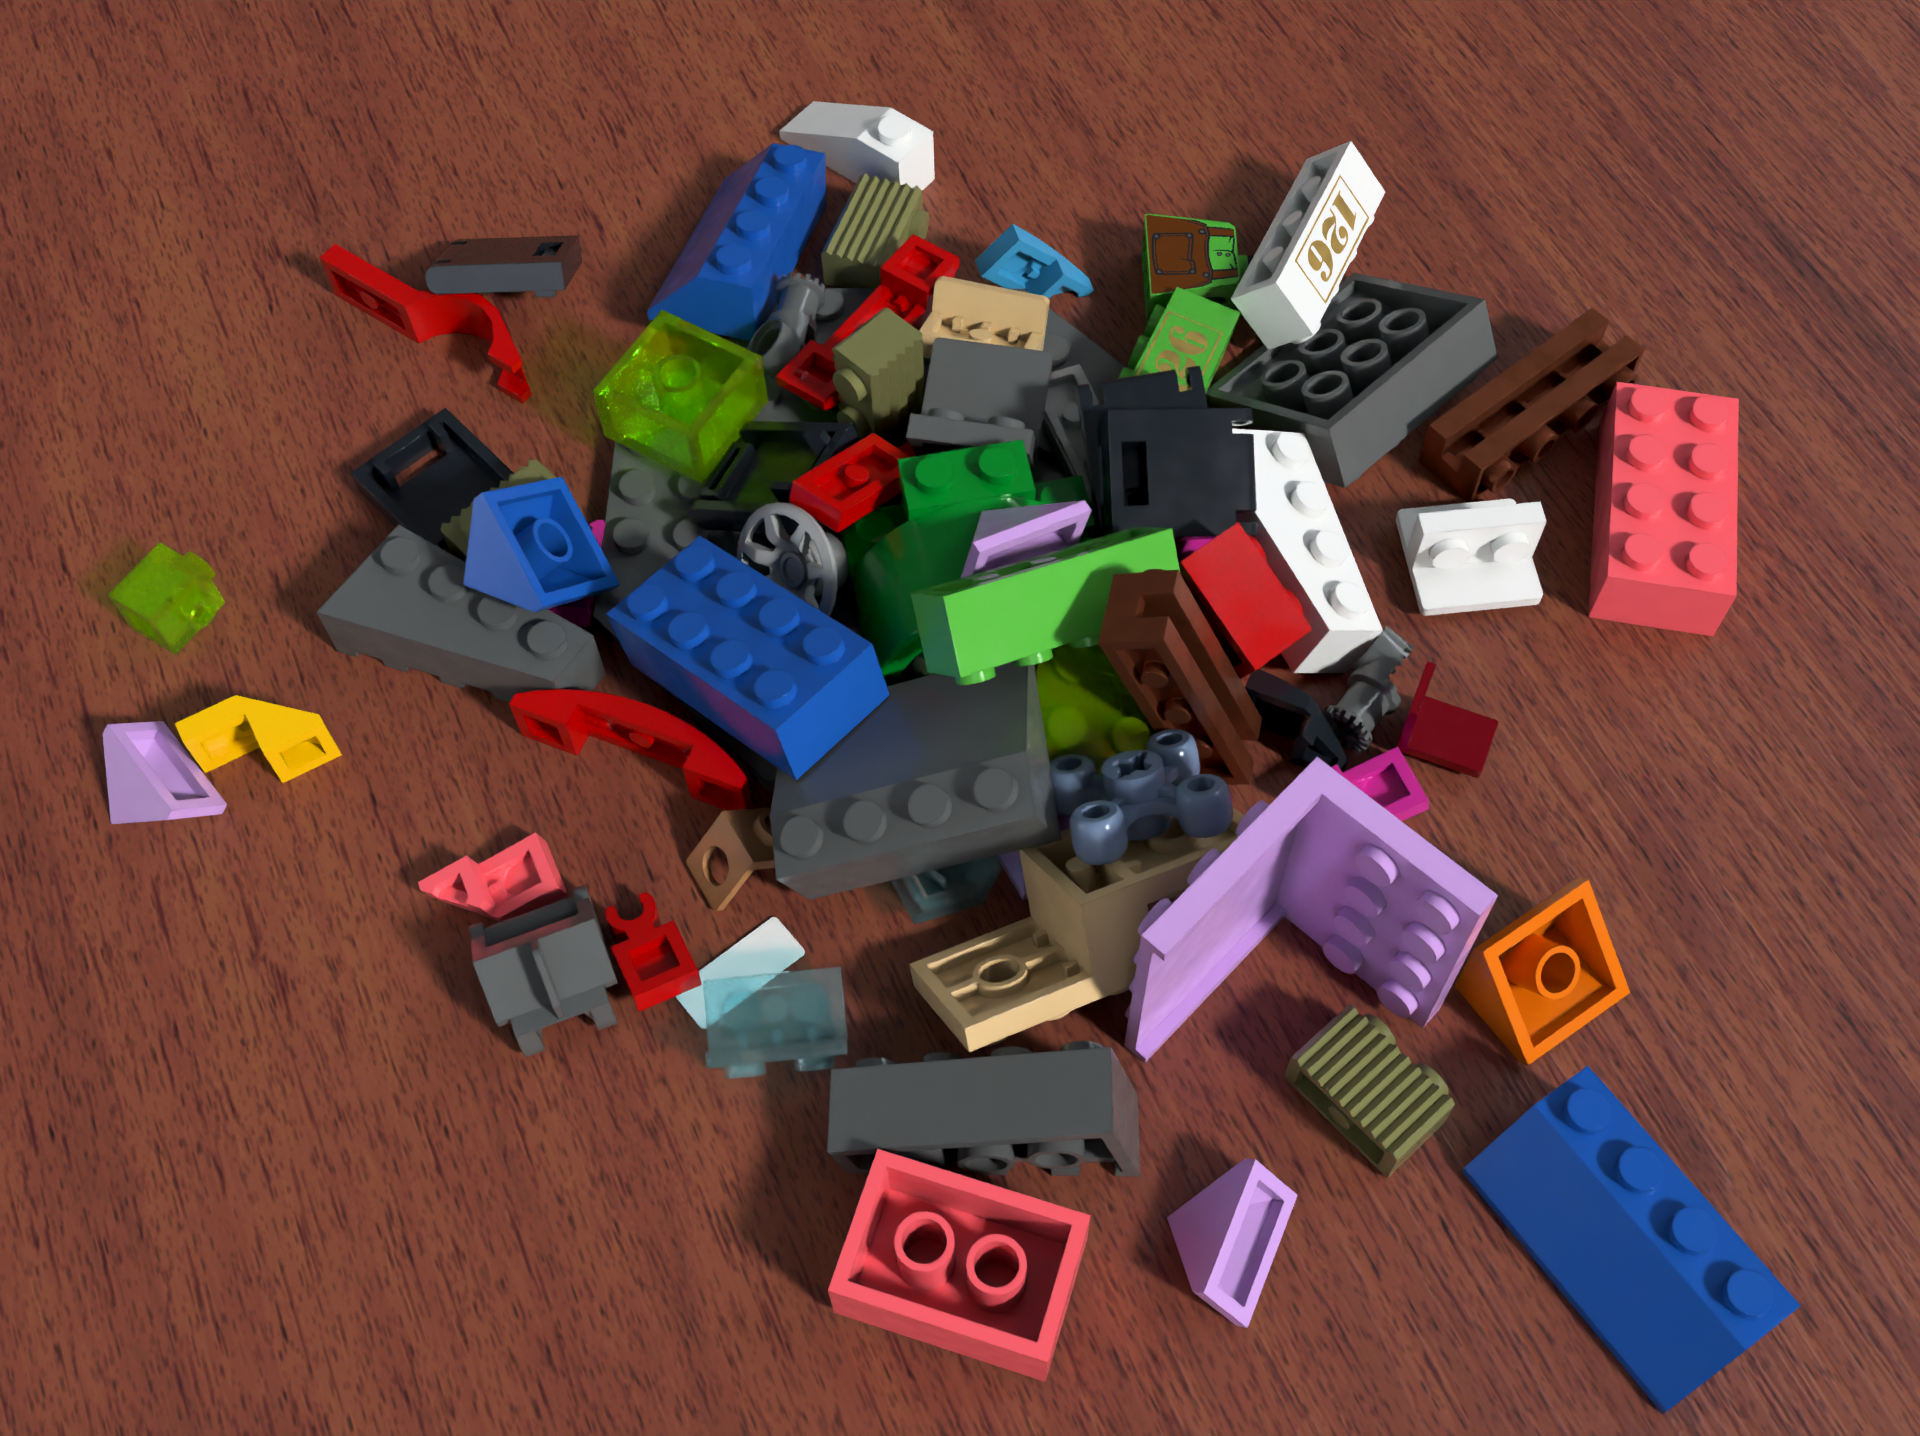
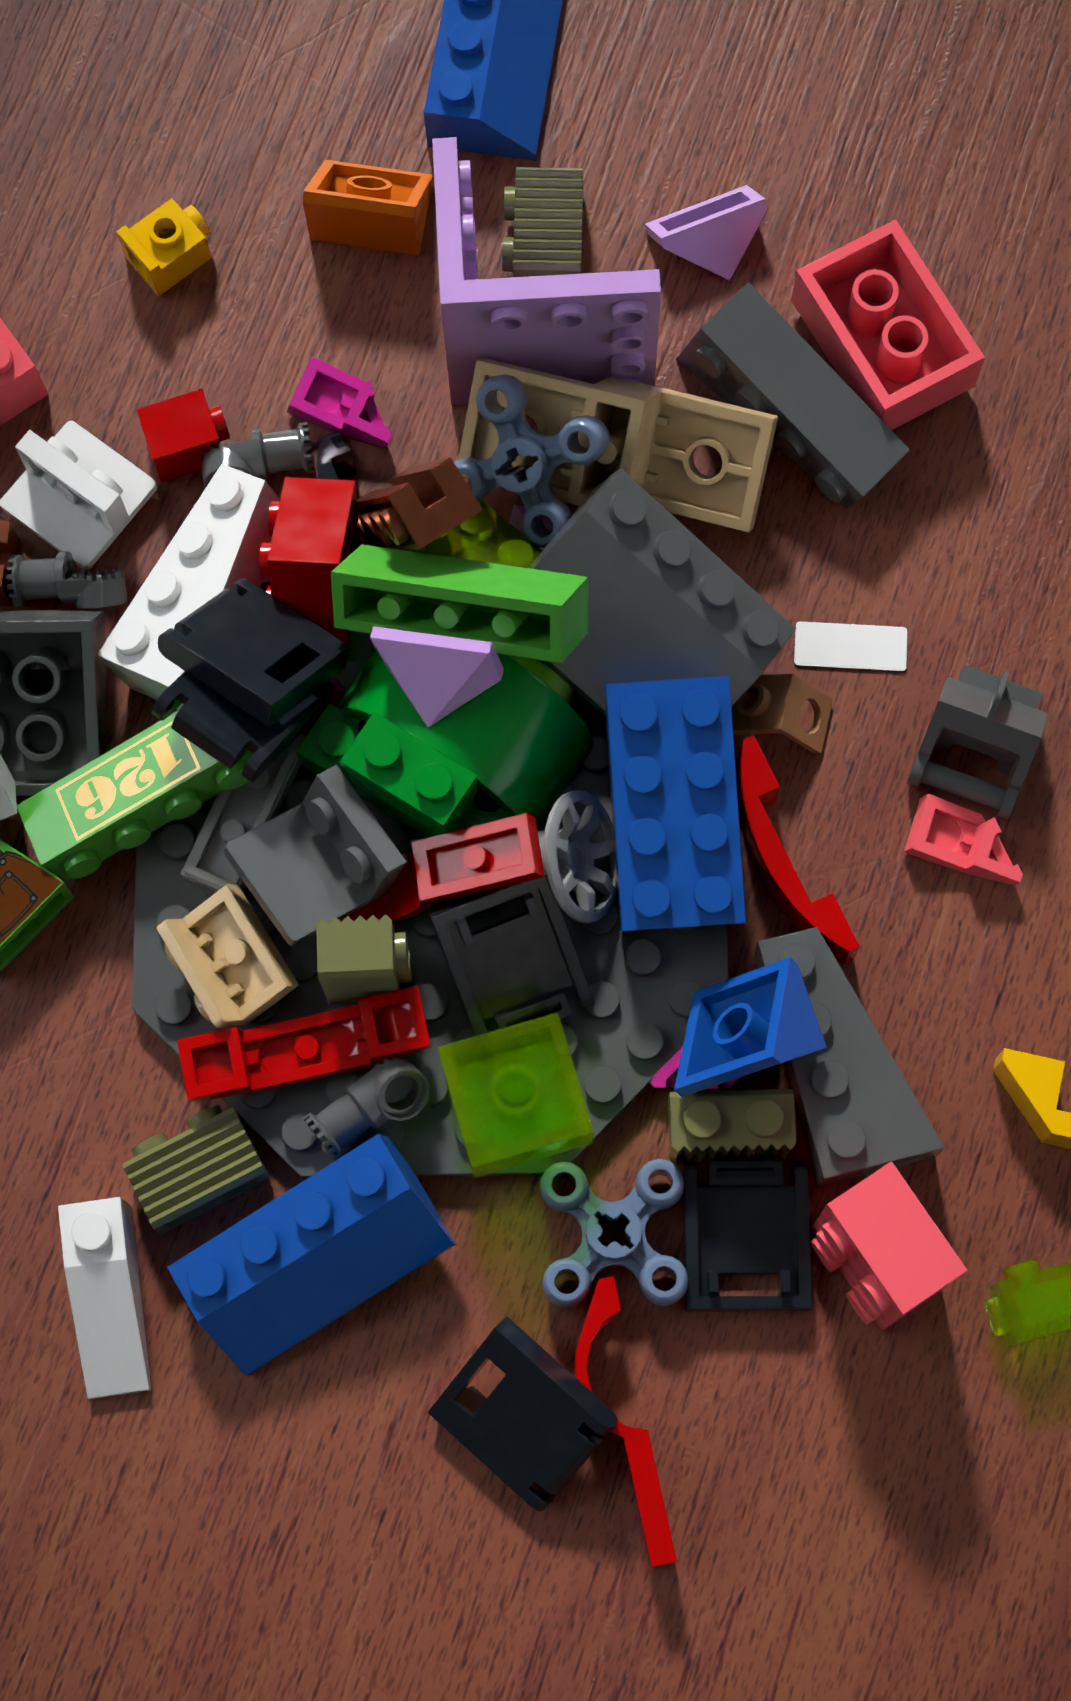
camera: 135 degrees left, 15 degrees up
red plate [605,892,702,1012] -> none
clear light blue bracket [703,966,849,1079] -> none
dark azure slope [975,224,1094,298] -> none
dark red bracket [1396,661,1498,778] -> none
none -> dark grey connector [6,551,128,608]
none -> yellow brick [116,198,212,297]
none -> red brick [136,389,230,482]
none -> gear [539,1159,689,1309]
none -> coral brick [810,1161,968,1331]

